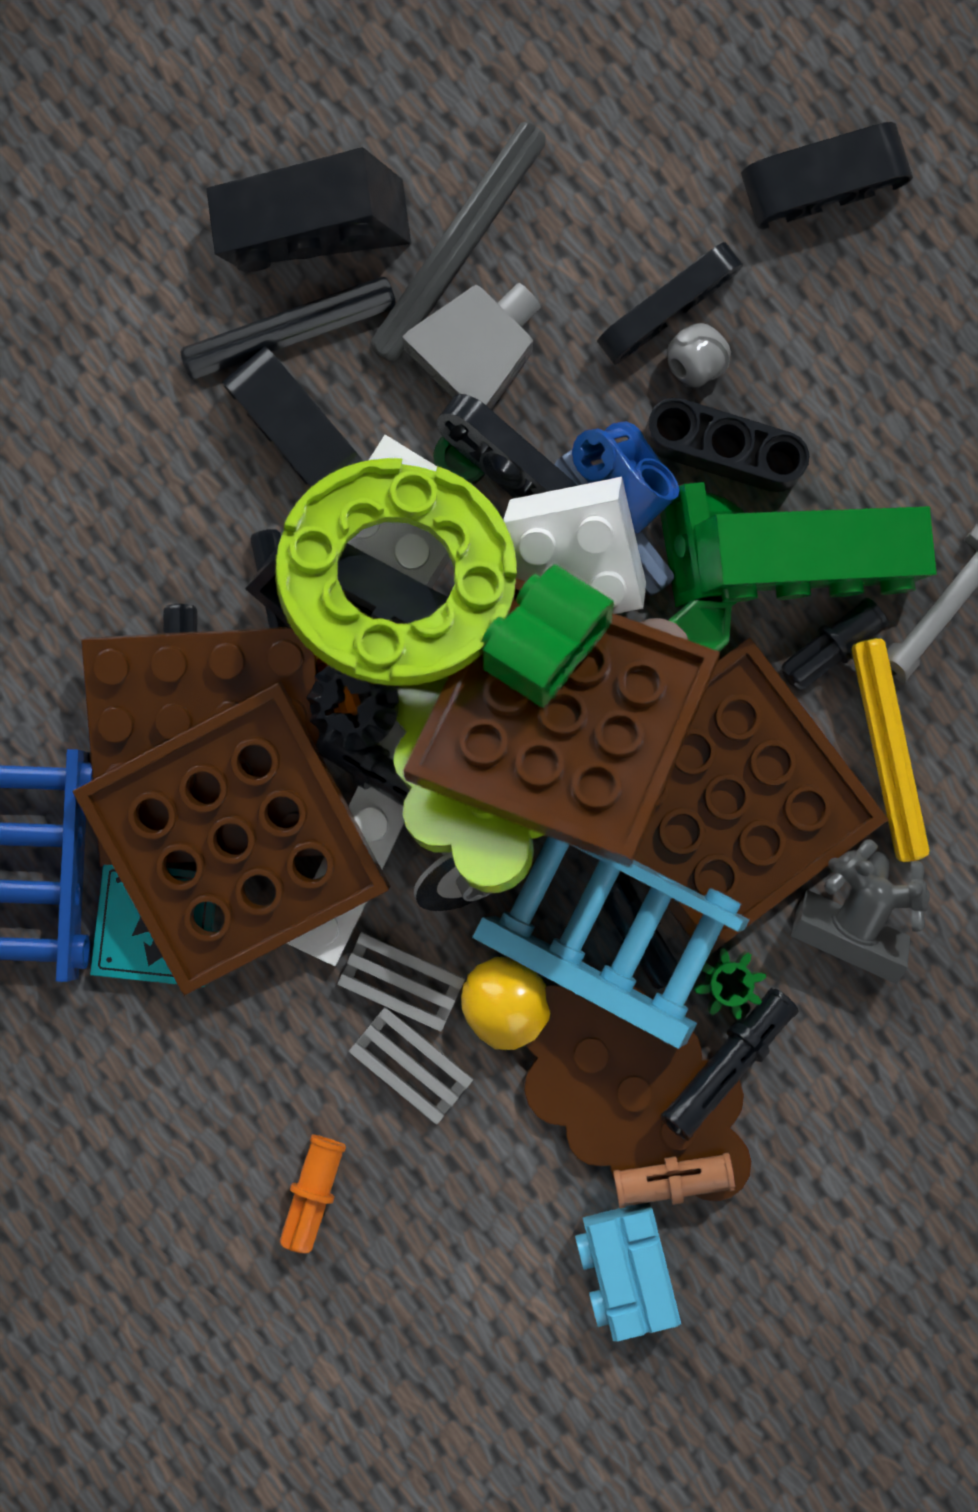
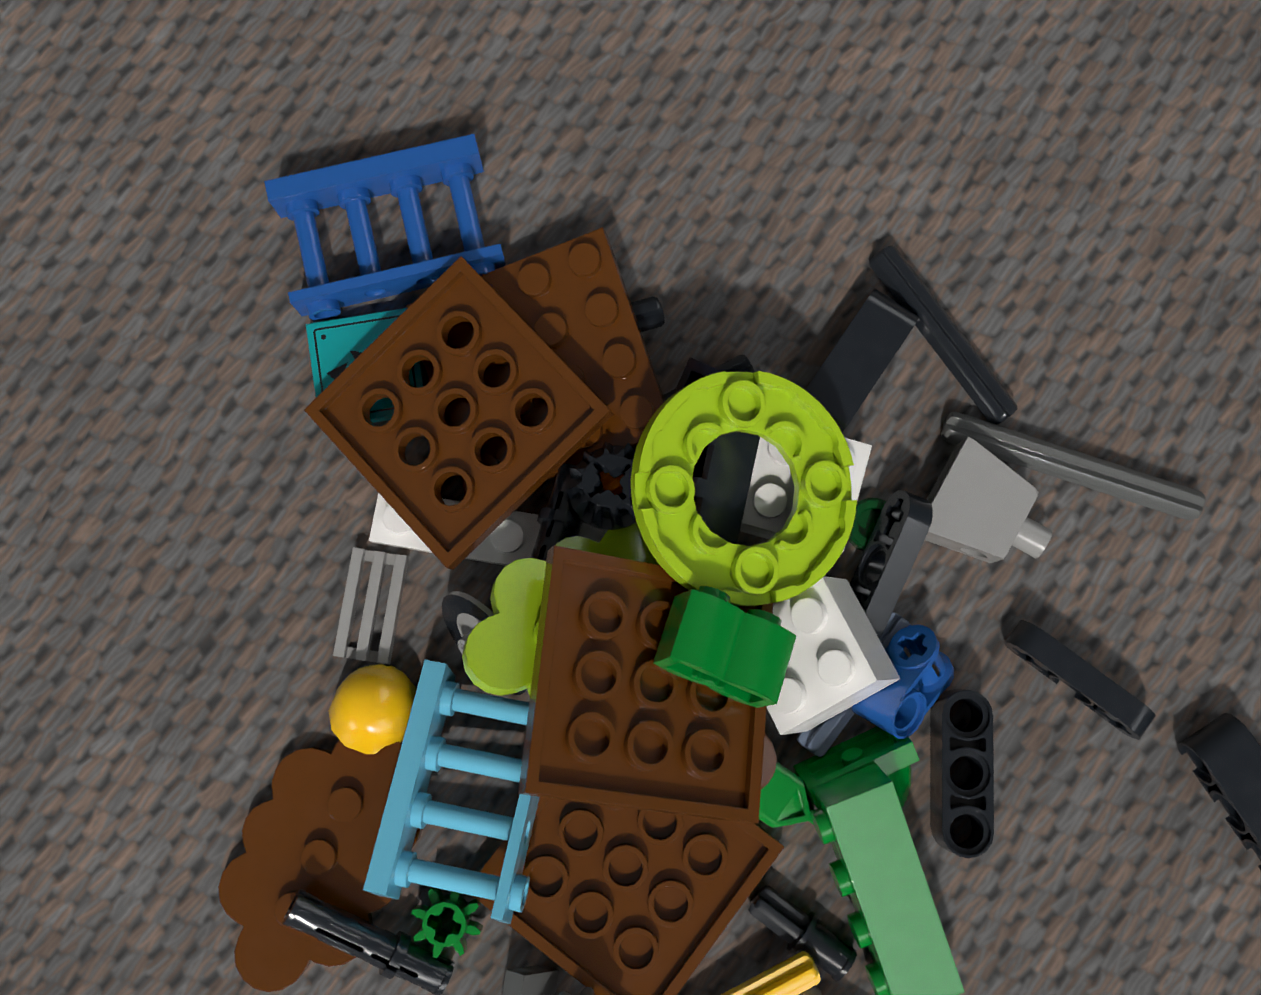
camera: 70 degrees right, 5 degrees down
black wedge [206,147,411,272] -> none
orange axle [280,1134,346,1253] -> none
light grey tile [348,1007,473,1125] -> none
medium azure brick [575,1203,681,1341] -> none
black axle [603,877,678,989] -> none
nougat pin [614,1153,735,1209] -> none
light grey piece [667,323,731,388] -> none

